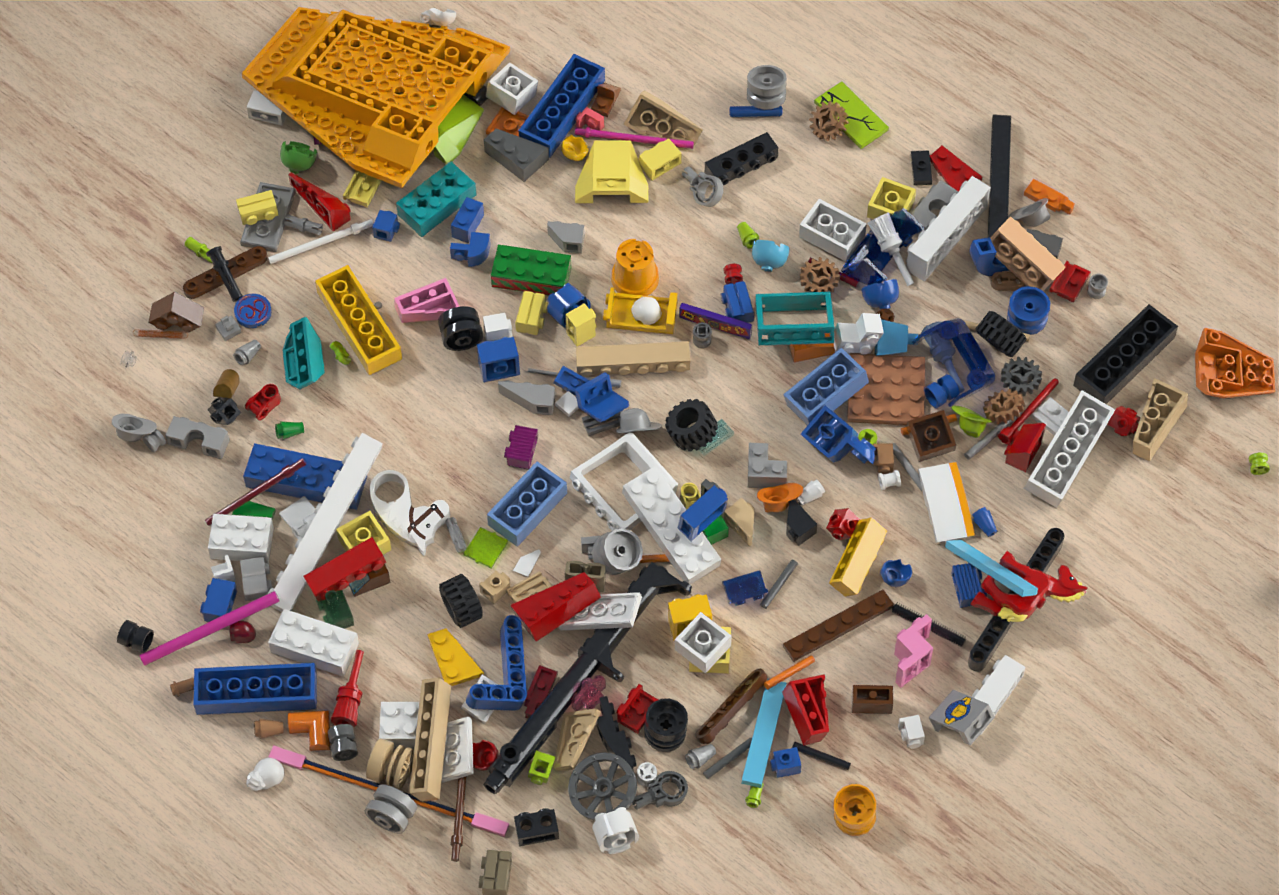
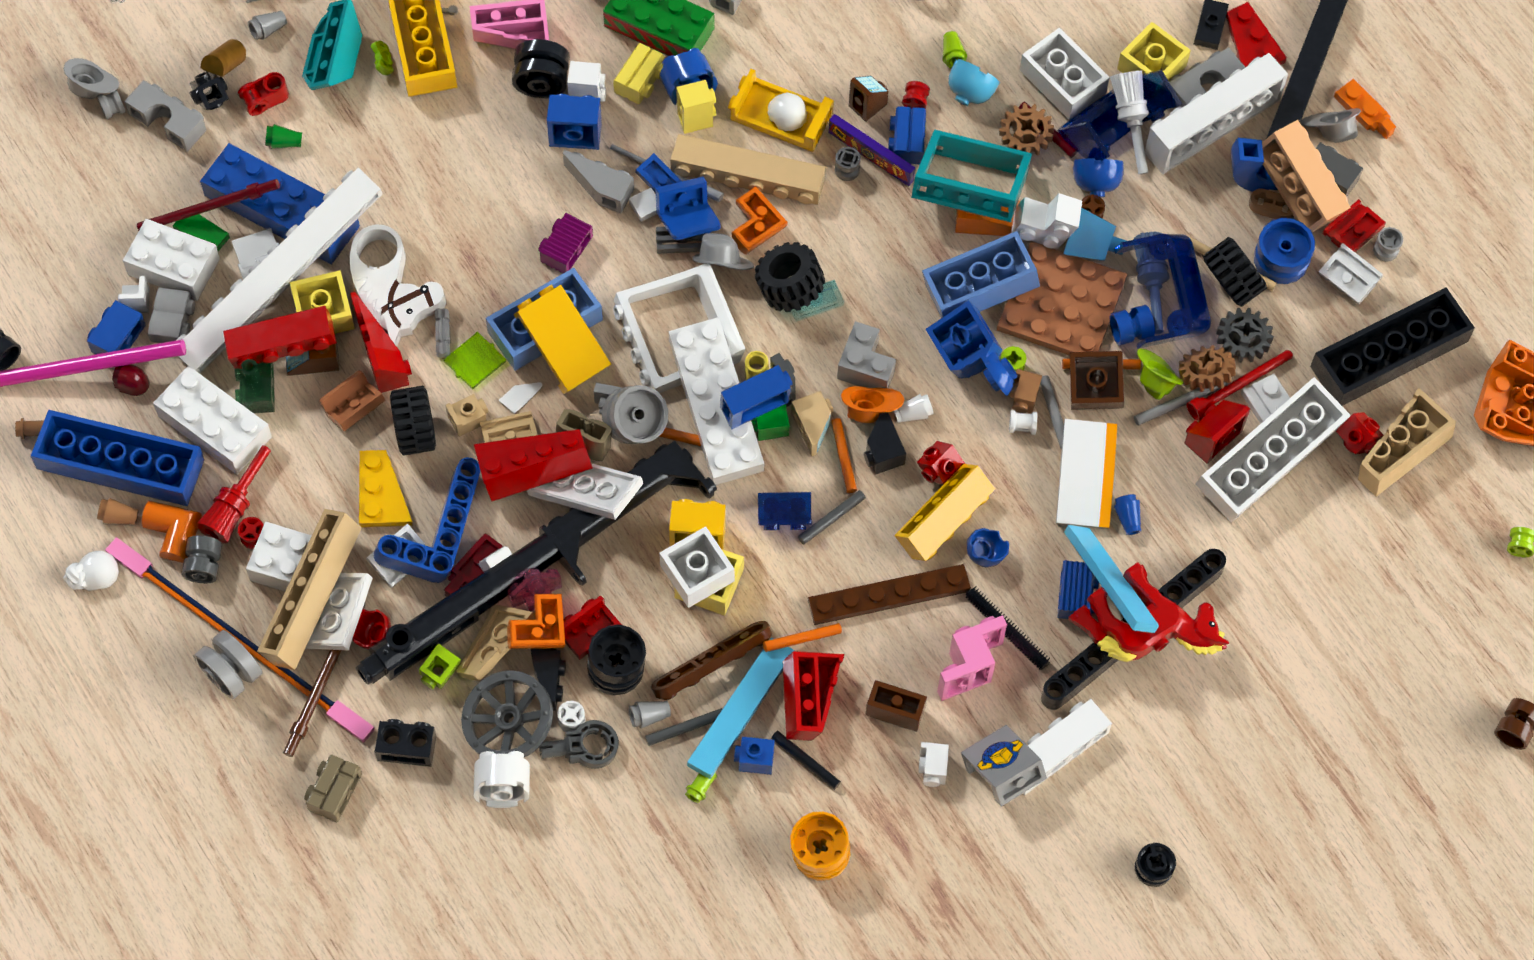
camera: 15 degrees right, 5 degrees up
tan wheel [366,738,414,789] -> none
light orange piece [611,239,659,296] -> none
none -> red wheel [238,517,264,549]
none -> nougat bracket [319,370,386,431]
none -> red wedge [350,292,412,393]
none -> white tile [479,546,512,572]
none -> orange brick [507,594,565,649]
none -> yellow panel [513,284,611,394]
none -> orange brick [732,186,788,254]
none -> orange bar [831,418,857,493]
none -> reddish brown slope [849,76,889,122]
none -> black wheel [1134,843,1176,887]
none -> white plate [1319,243,1383,305]

